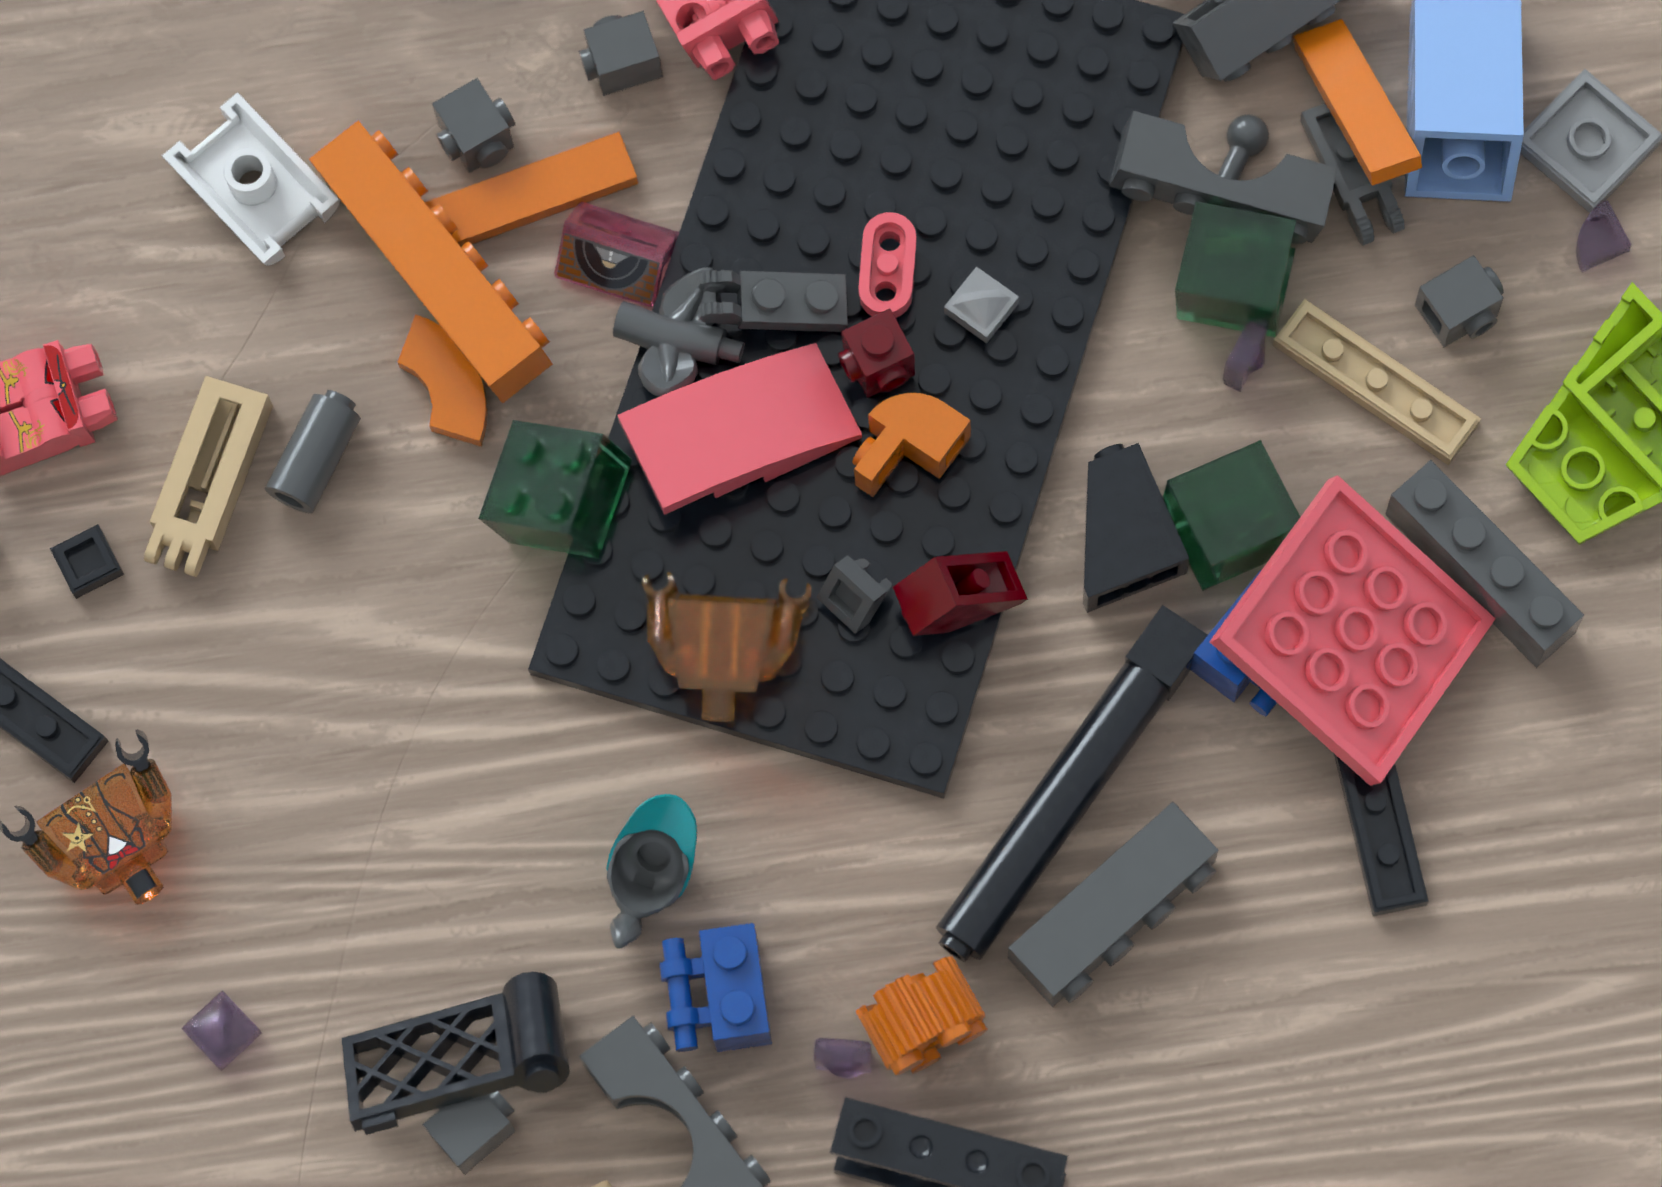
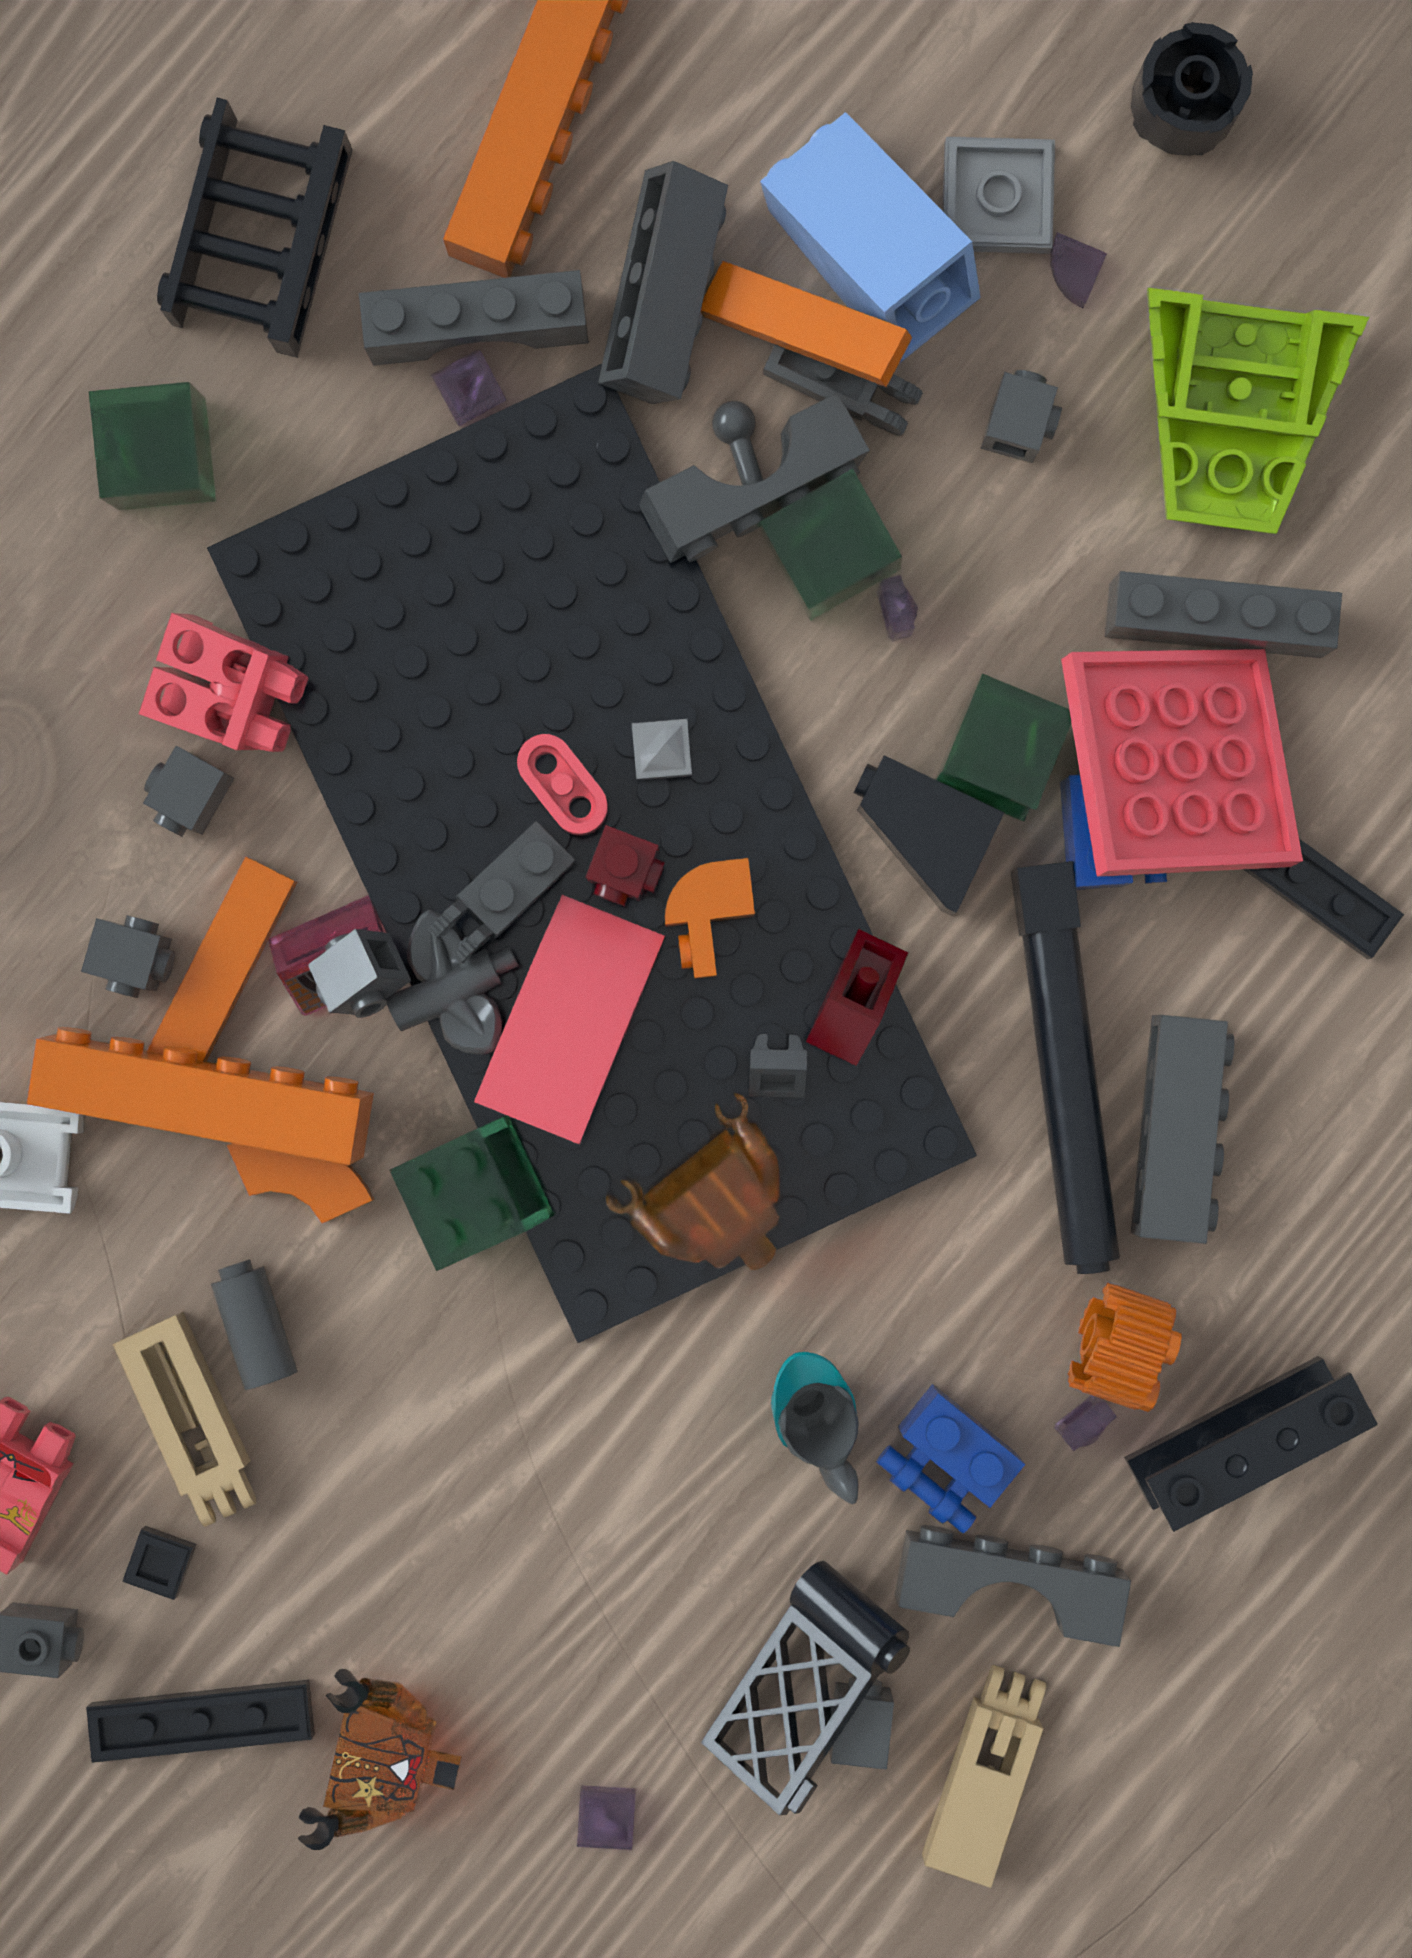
camera: 45 degrees left, 15 degrees up
tan tile [1273,299,1481,466] -> none
none -> brick [308,929,411,1018]

